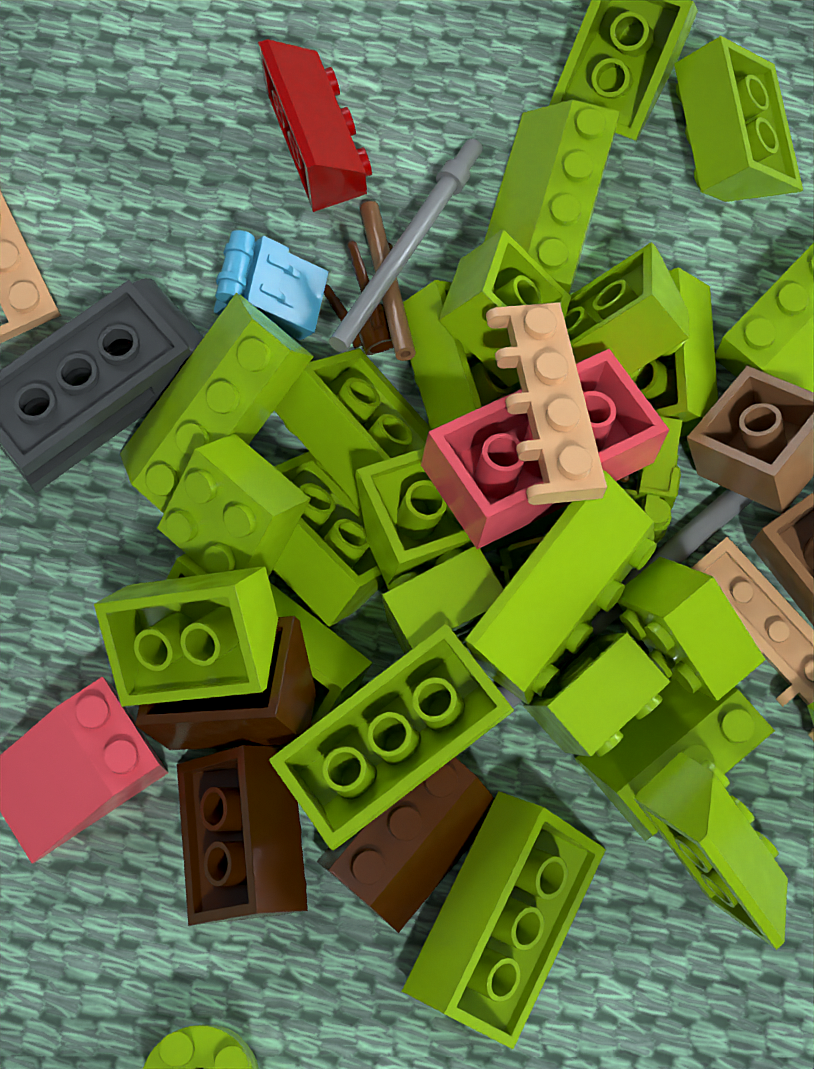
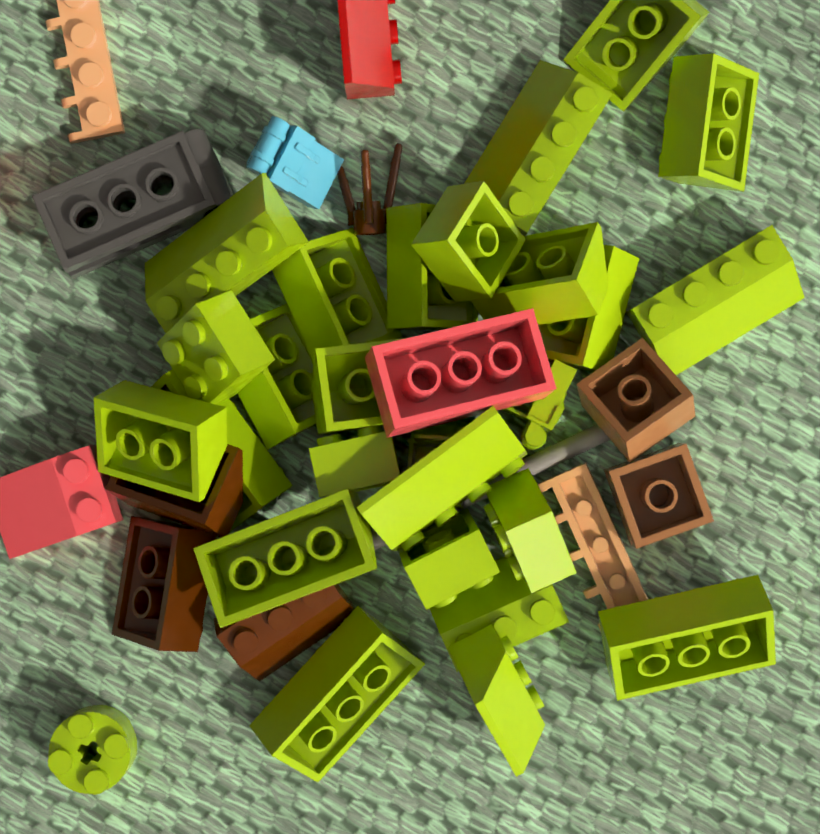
camera: 15 degrees right, 15 degrees up
light grey bar [329,139,483,352] -> none
medium nougat piece [360,201,416,361] -> none
light nougat hinge [486,302,607,505] -> none

